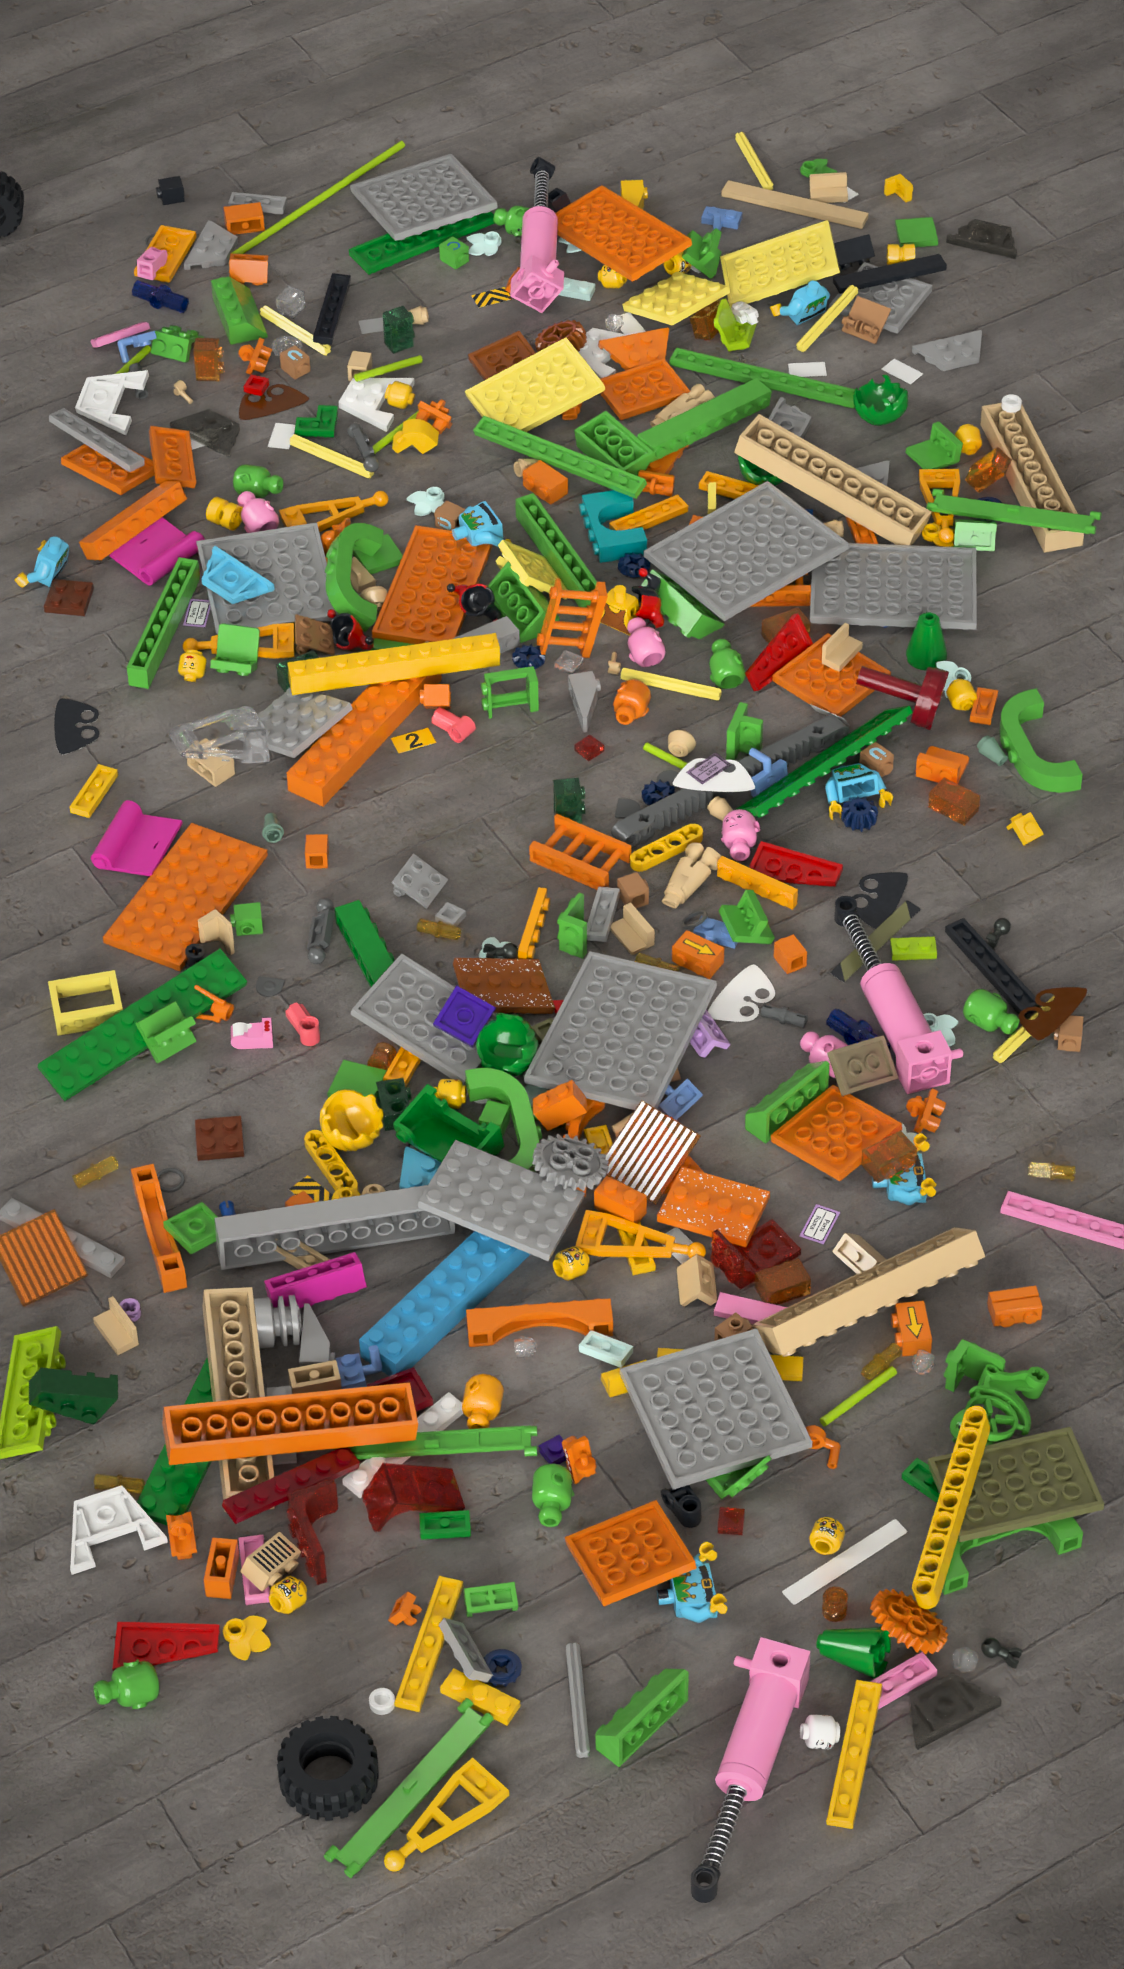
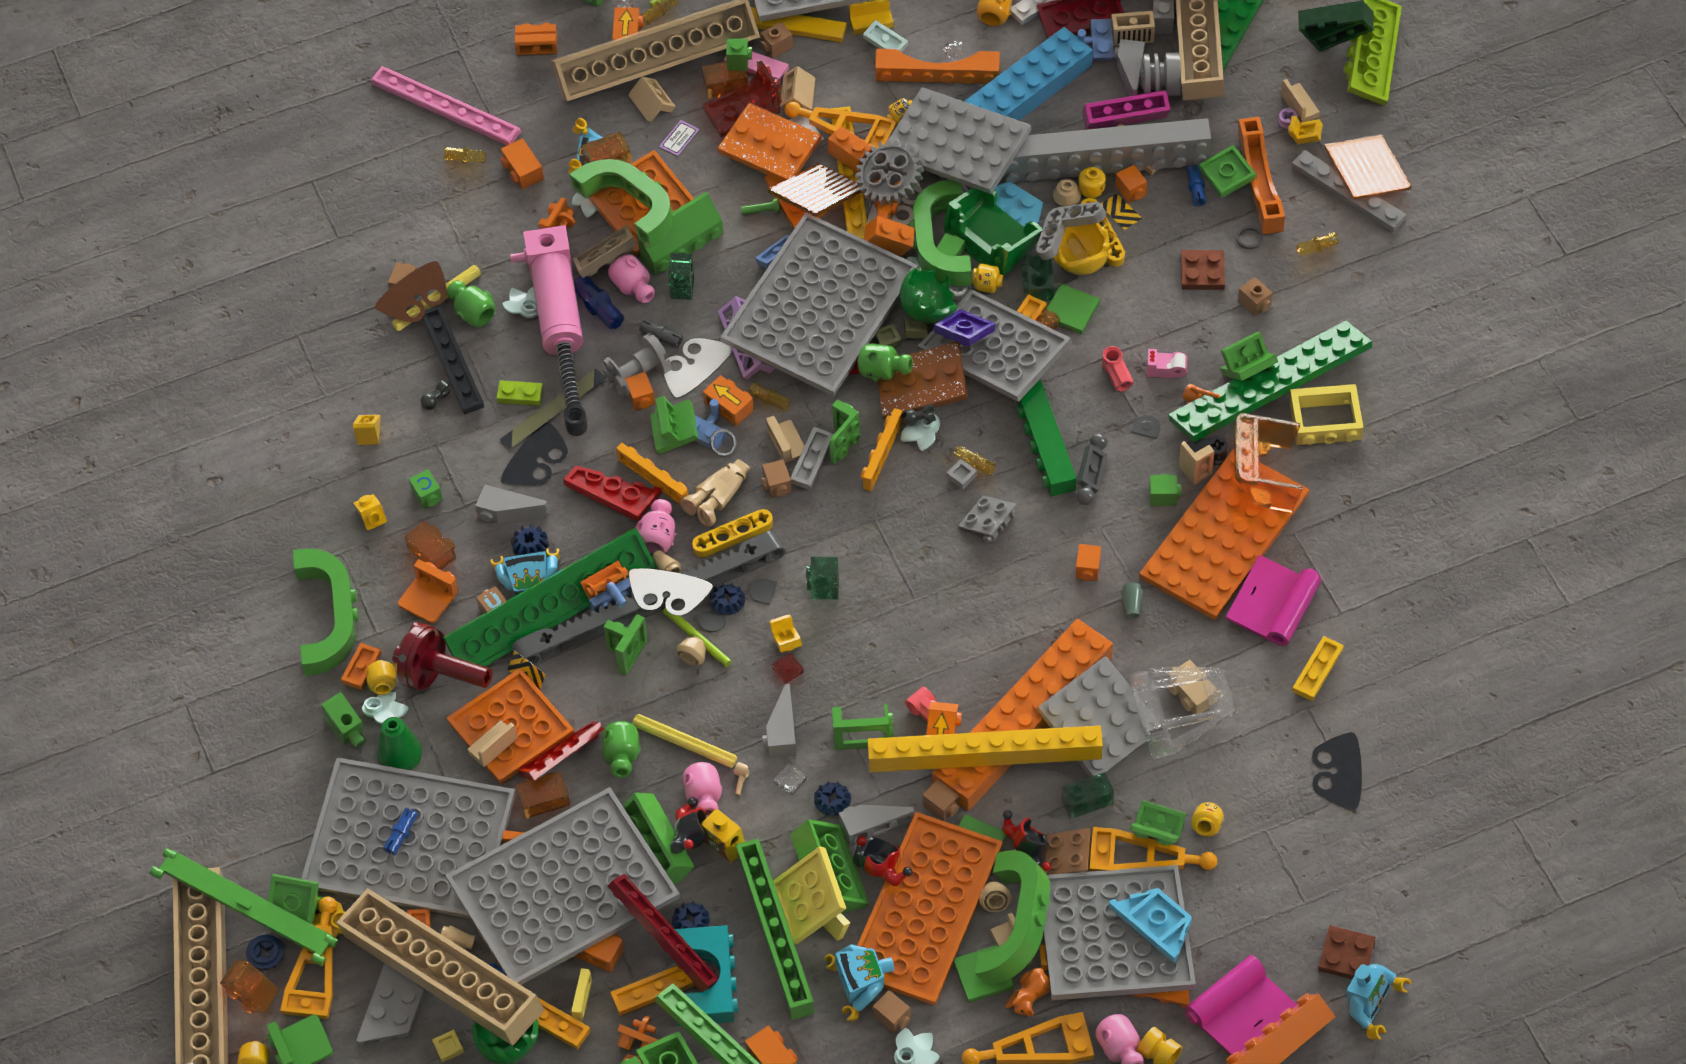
camera: 170 degrees left, 10 degrees up
bright green brick [127,557,200,689] -> none
sticker [183,599,210,627] -> none
yellow sticker [391,728,436,753] -> none
orange fence [529,814,631,890] -> none
orange fence [536,578,608,658] -> none
orange piece [613,679,651,725] -> none
clear purple sticker [686,752,732,784] -> none
sand green cone [977,735,1008,766] -> none
none -> bright green torso [322,692,367,749]
none -> yellow slope [353,415,381,445]
none -> blue pin [383,808,418,855]
none -> bright green brick [409,469,443,509]
none -> light grey slope [475,485,549,523]
none -> orange brick [500,138,544,189]
none -> bright green arch [569,159,674,249]
none -> orange hinge [580,561,629,600]
none -> light grey piece [603,333,672,398]
none -> dark red plate [608,873,719,992]
none -> clear green brick [668,253,695,300]
none -> bright green brick [726,39,752,71]
none -> bright green piece [741,198,780,215]
none -> yellow bracket [769,615,802,653]
none -> bright green piece [858,344,913,382]
none -> light grey beam [1036,202,1106,260]
none -> clear orange windscreen [1234,413,1303,512]
none -> medium nougat brick [1238,277,1273,316]
none -> yellow bracket [1288,116,1323,145]

